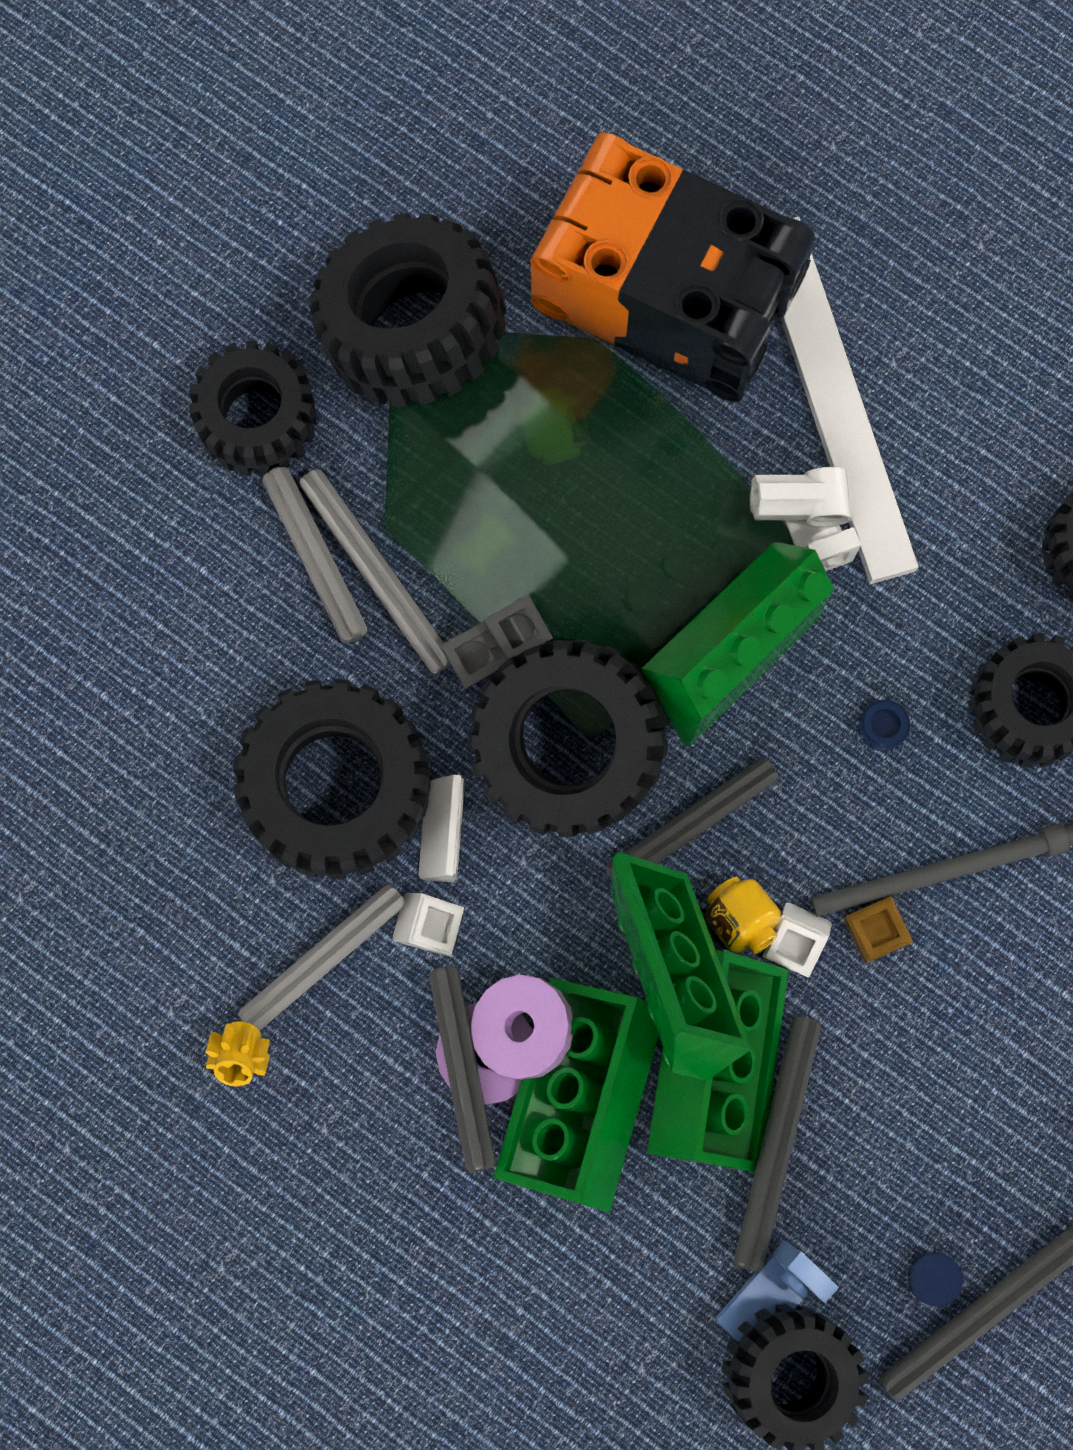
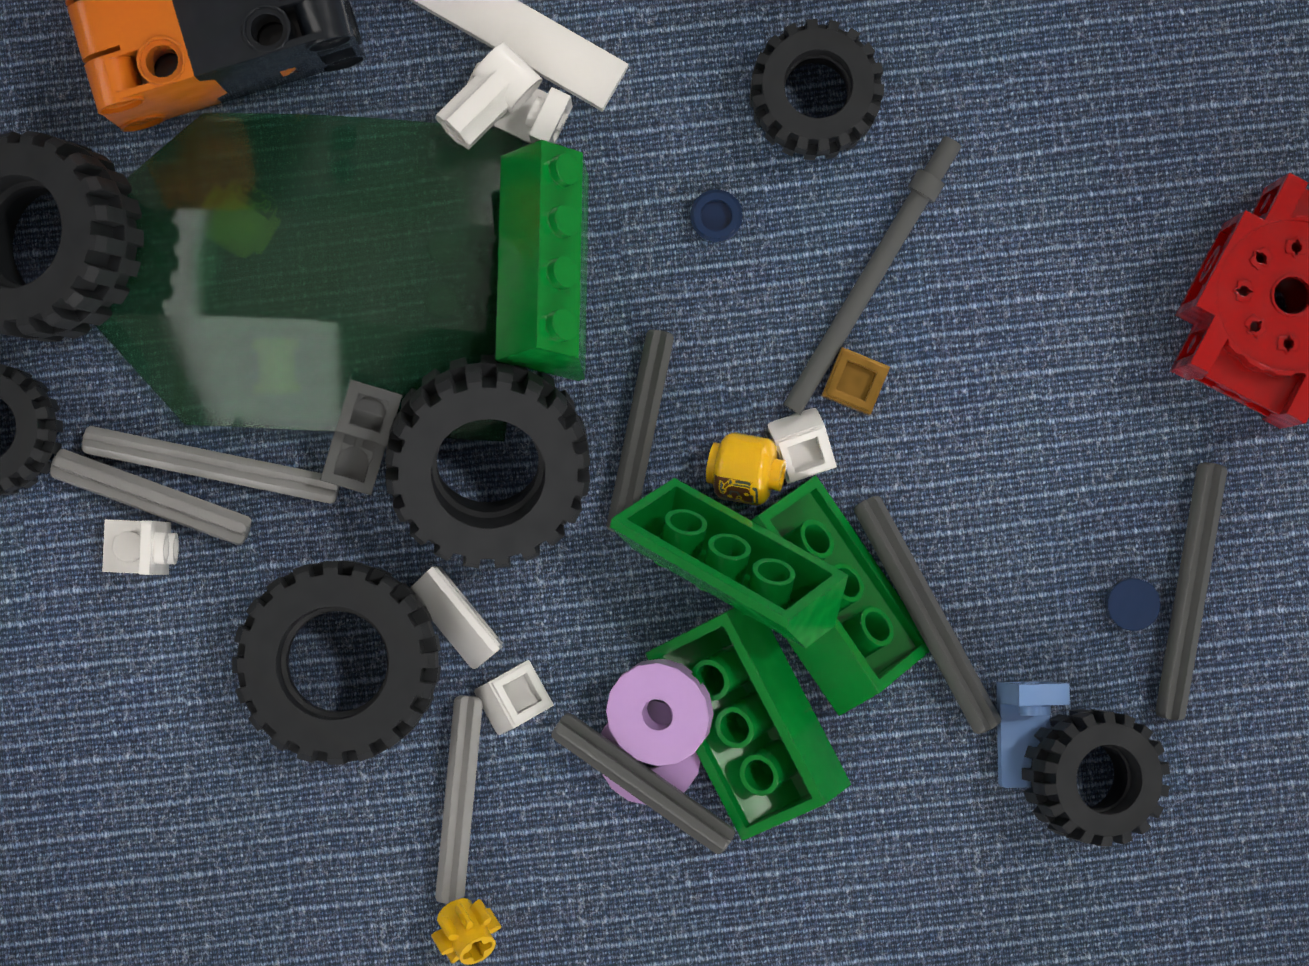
camera: 40 degrees left, 10 degrees up
none -> white bracket [102,519,179,575]

